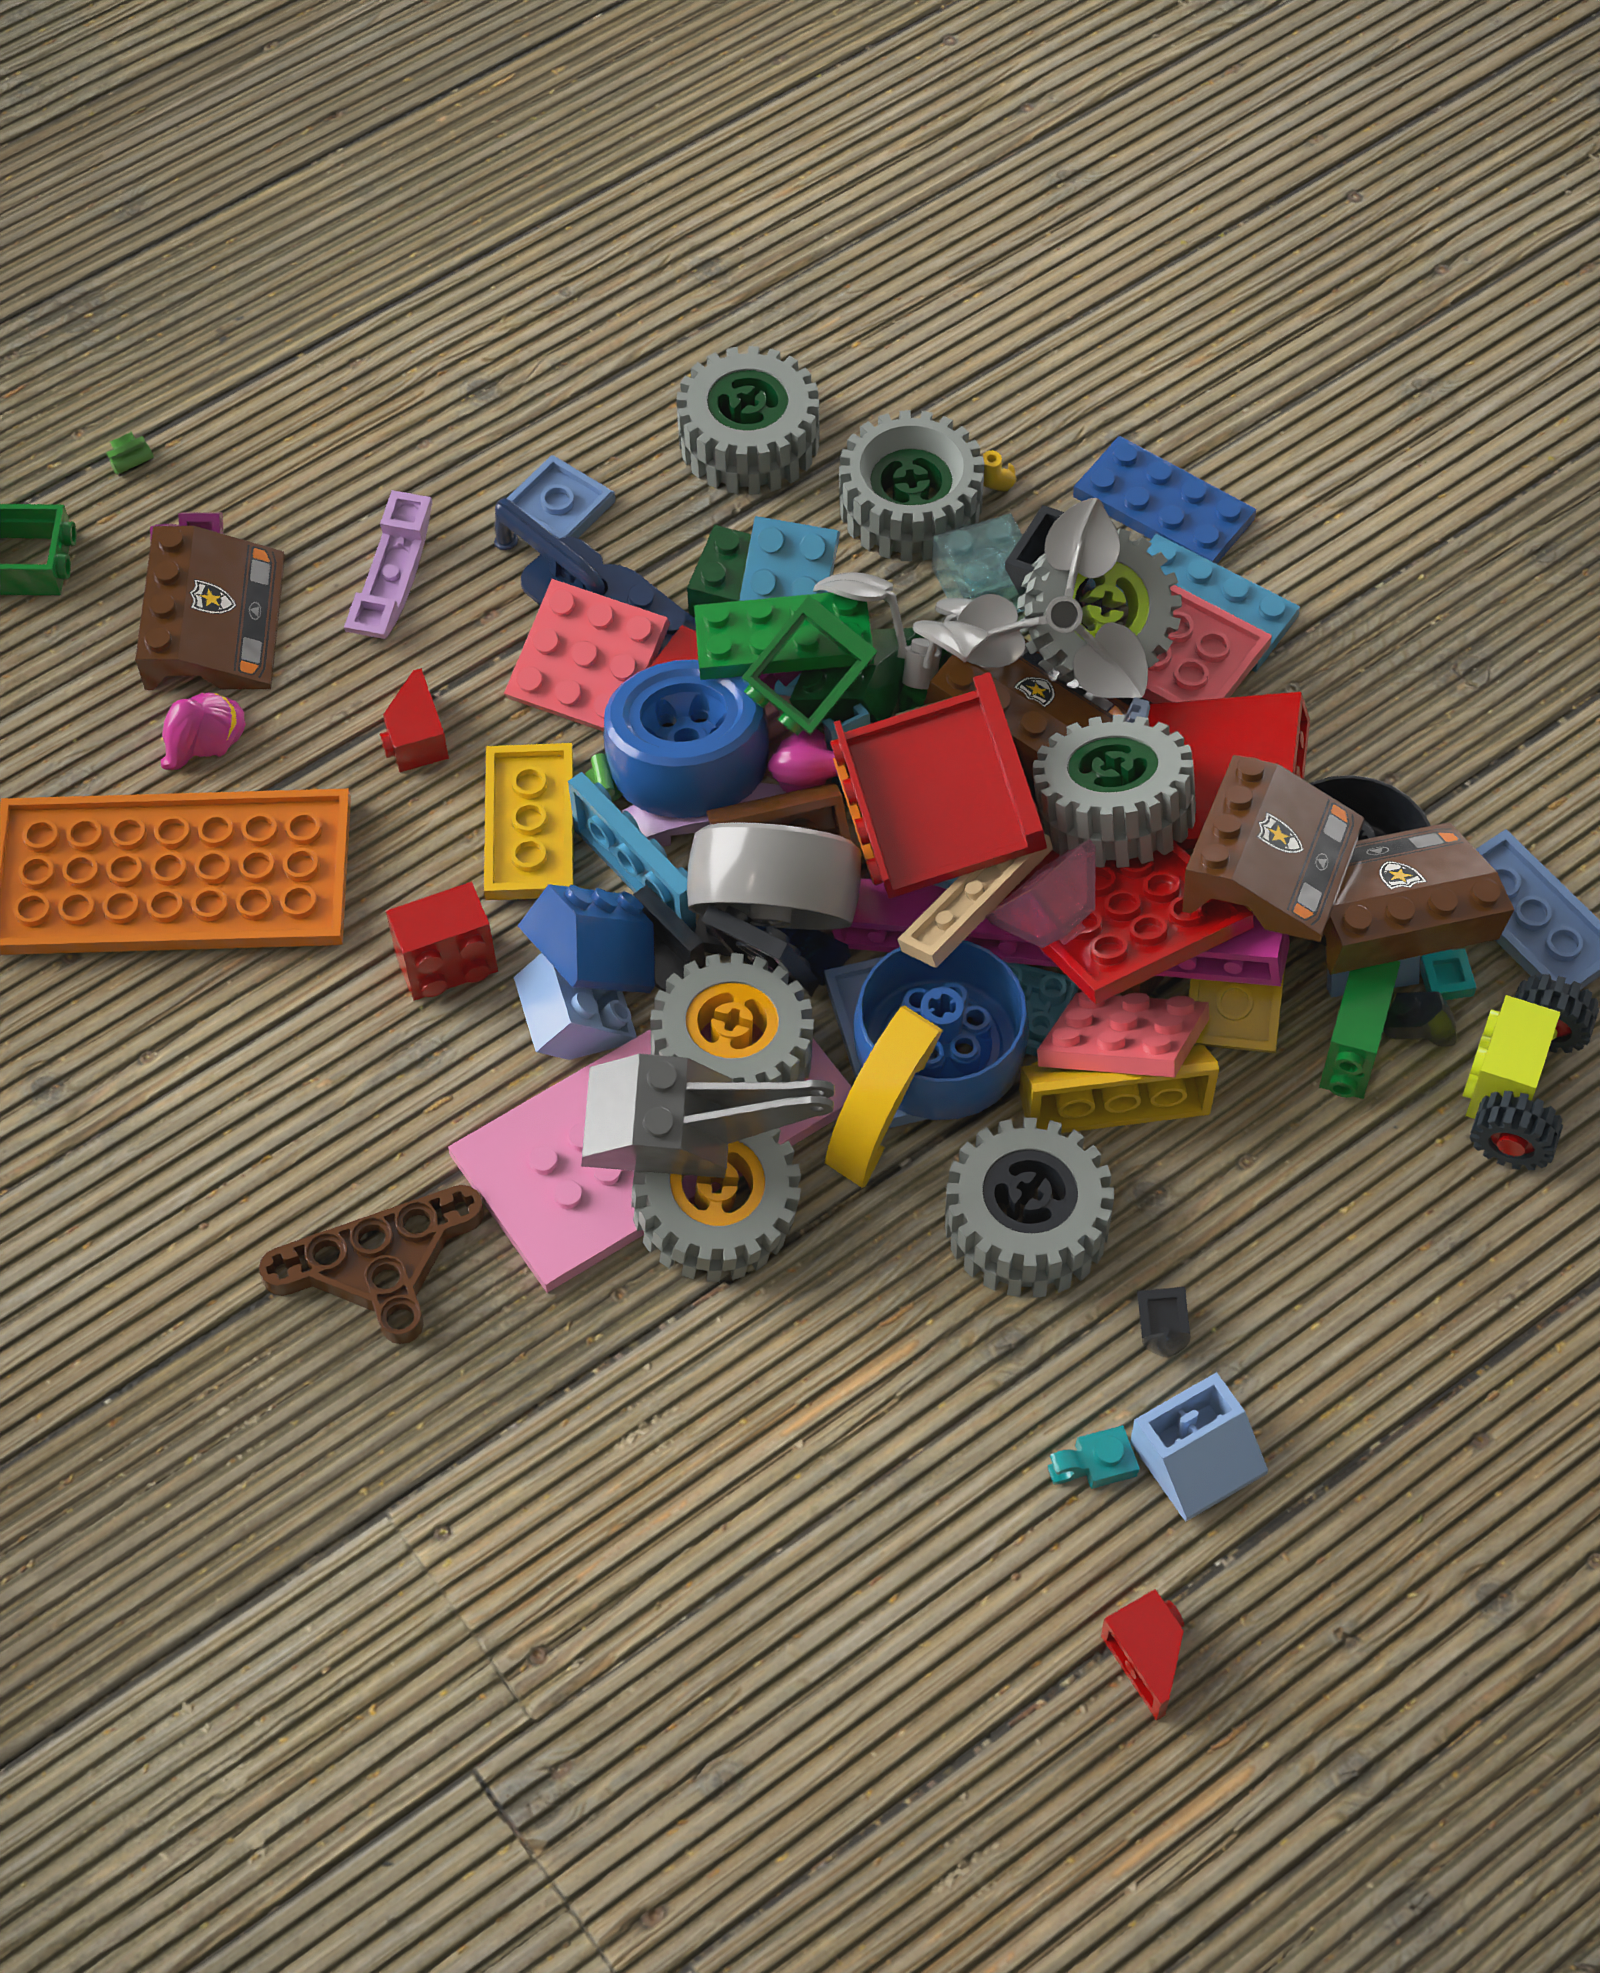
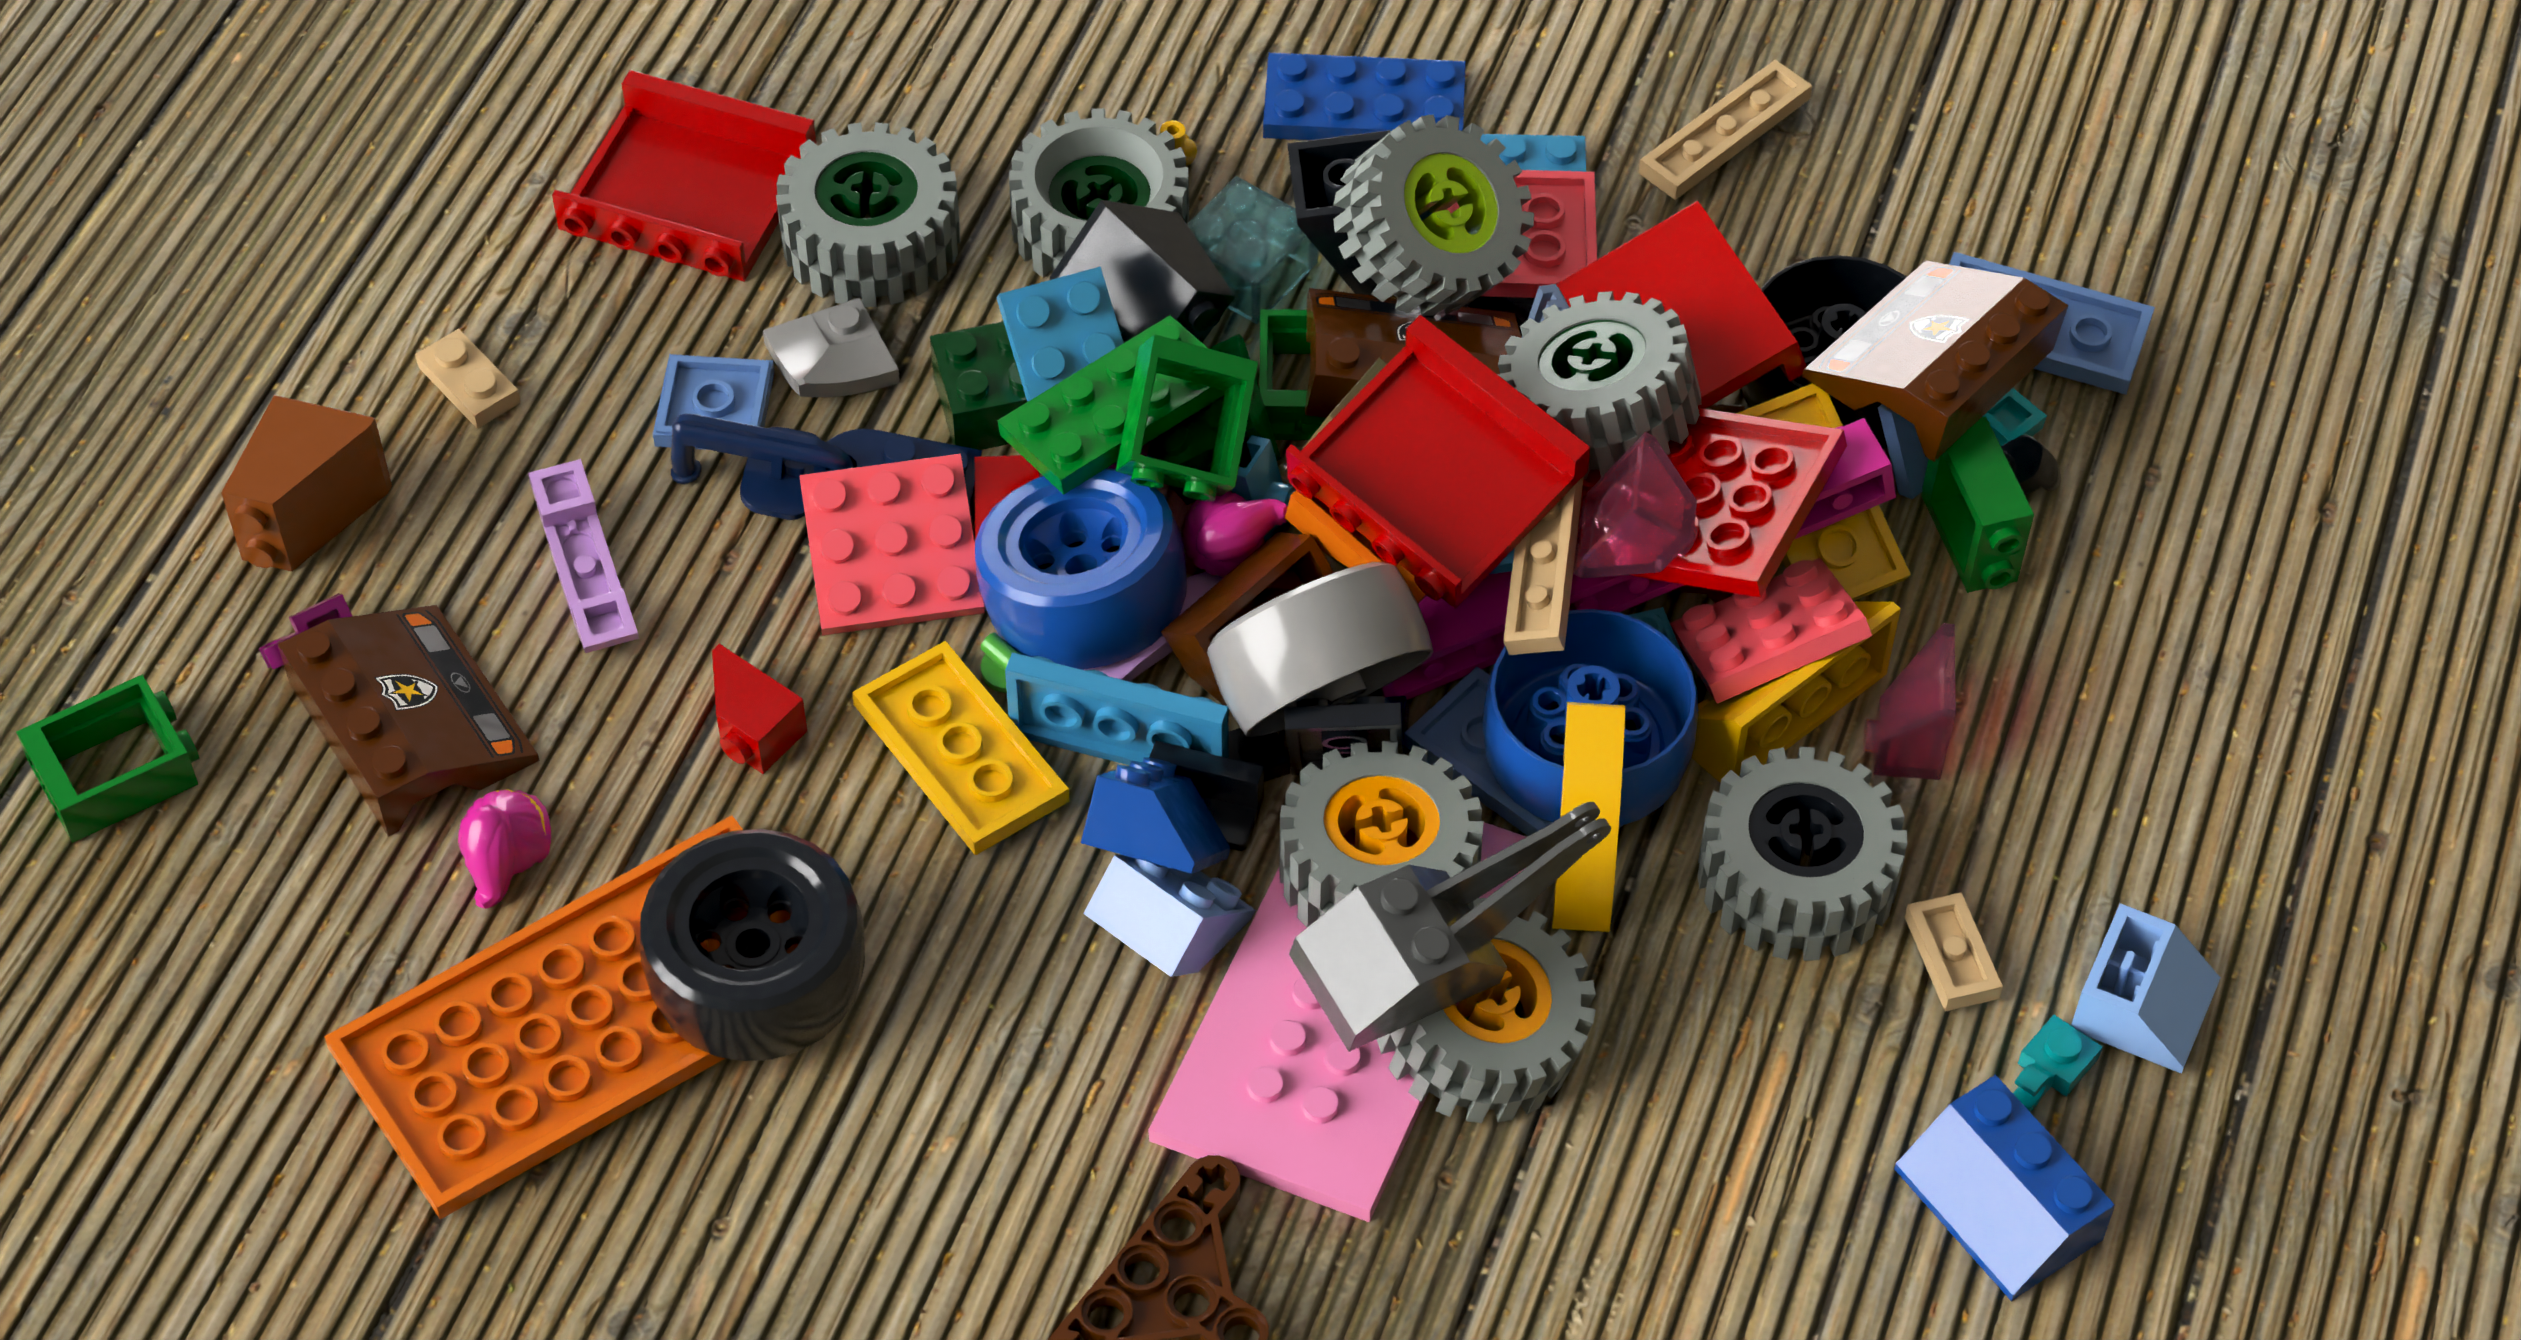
camera: 35 degrees left, 5 degrees down
bright green plate [106,432,154,475] -> none
red brick [386,881,498,1001] -> none
light grey plant [813,572,988,689] -> none
light grey plant [957,498,1148,698] -> none
red slope [1101,1589,1184,1721] -> none
black plate [1137,1287,1191,1358] -> none
reddish brown piece [1182,755,1364,942] -> none
brick [1462,974,1599,1170] -> none
none -> dark orange slope [221,395,392,571]
none -> tan plate [415,328,521,429]
none -> red panel [552,70,817,282]
none -> black wheel [640,829,865,1061]
none -> light grey plate [763,298,900,397]
none -> black slope [1049,200,1235,343]
none -> tan plate [1639,59,1812,200]
none -> clear pink slope [1863,623,1956,780]
none -> slope [1894,1075,2115,1301]
none -> tan plate [1905,892,2003,1012]

